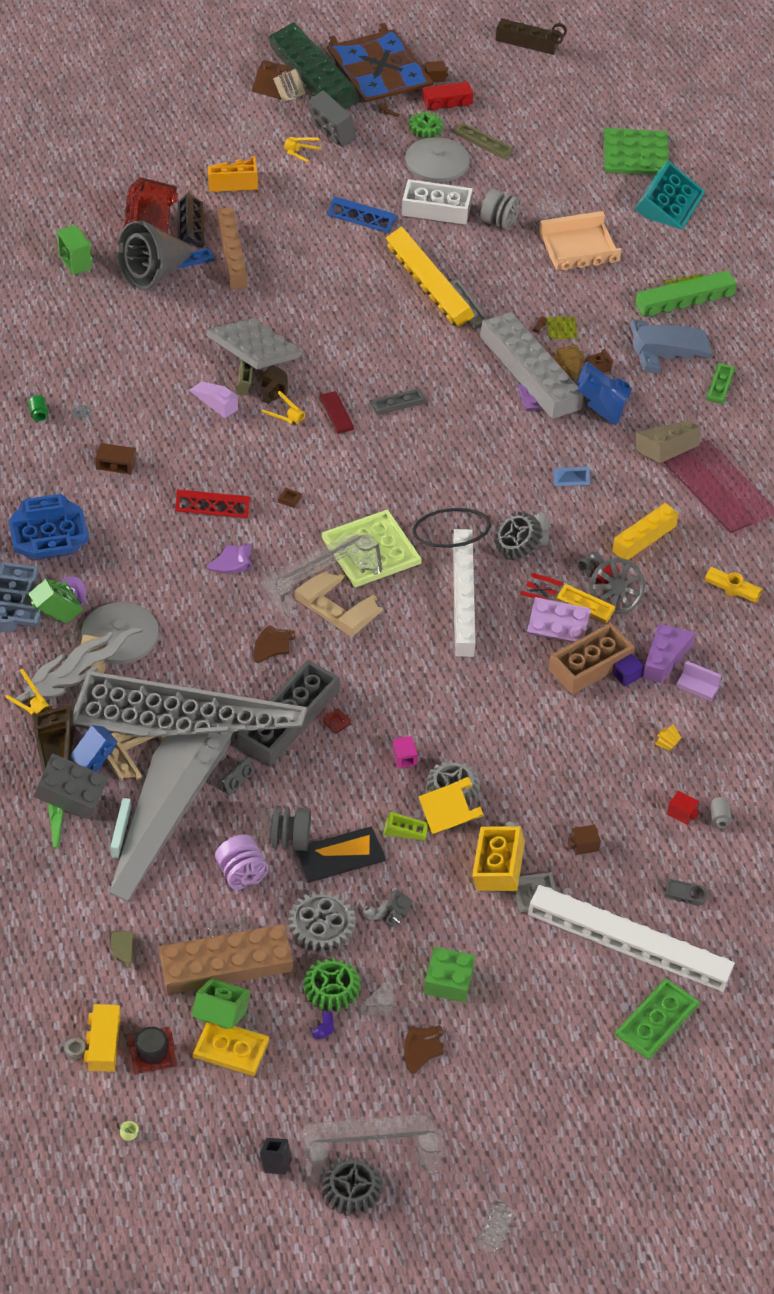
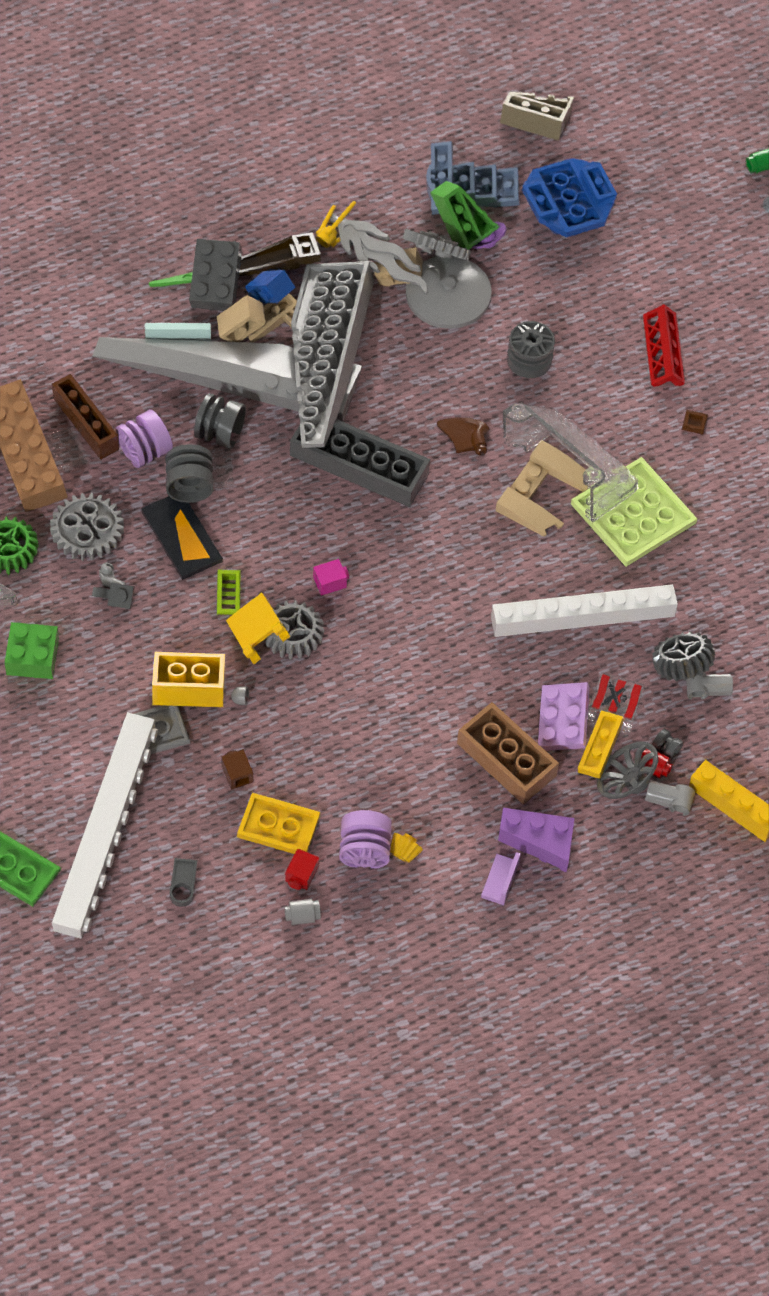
camera: 80 degrees right, 10 degrees up
reddish brown brick [95,443,137,475] -> none
olive slope [111,931,133,968] -> none
medium lavender arm [207,543,252,573] -> none
dark grey hinge [217,757,255,796] -> none
clear red plate [323,708,351,734] -> none
black piece [412,508,491,548] -> none
dark purple brick [612,654,644,687] -> none
yellow piece [705,567,763,603] -> none
none -> reddish brown brick [52,374,119,460]
none -> dark grey wheel [194,393,246,449]
none -> tan brick [217,295,266,342]
none -> yellow plate [237,793,320,854]
none -> lavender wheel [339,810,392,869]
none -> light grey gear [403,229,471,260]
none -> dark grey wheel [507,321,555,378]
none -> light grey piece [645,780,695,816]

